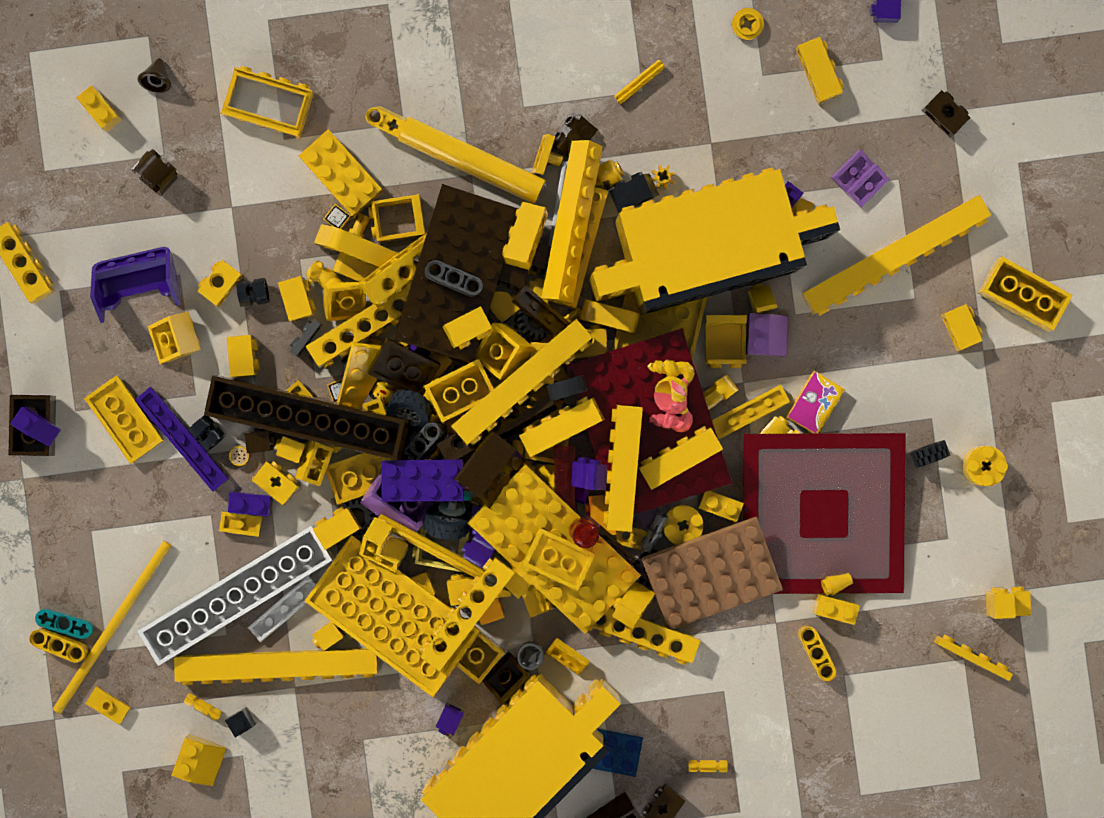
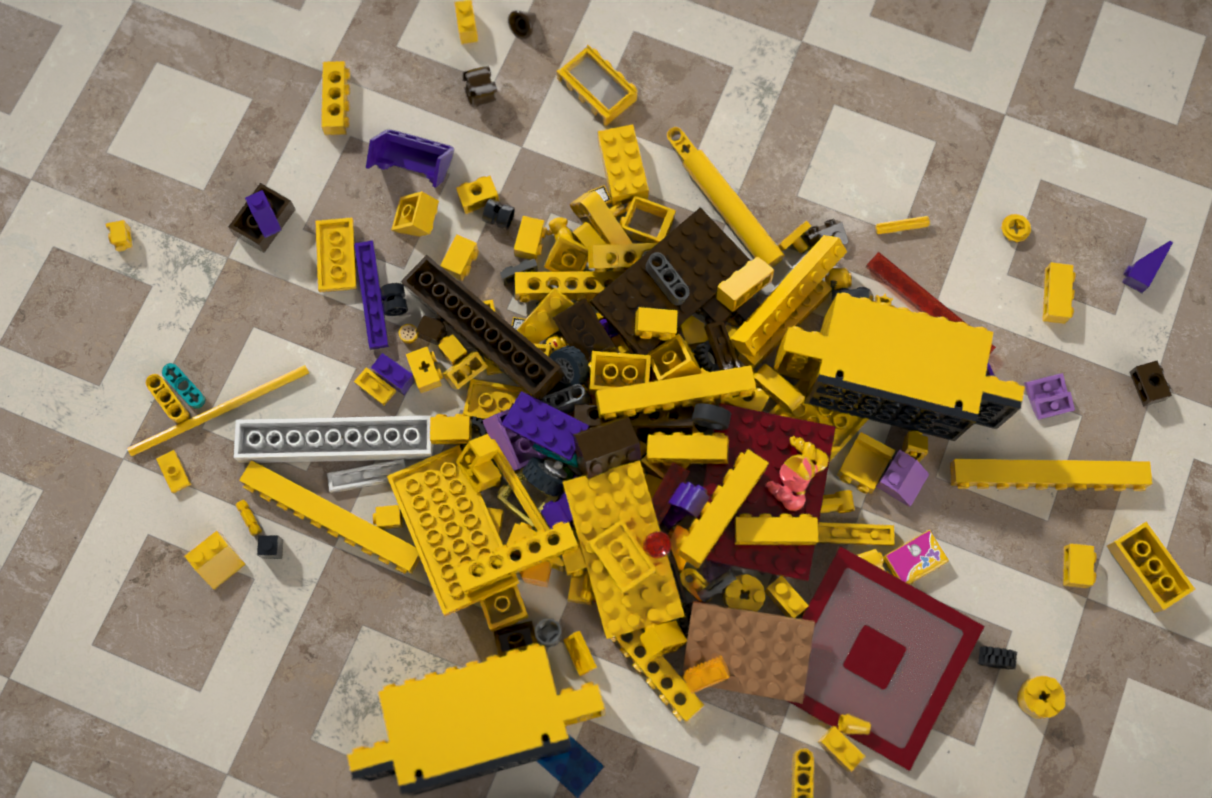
camera: 30 degrees right, 15 degrees down
dark purple brick [436,702,465,736] -> none
none -> light orange brick [684,655,730,694]
none -> clear red plate [866,252,996,355]

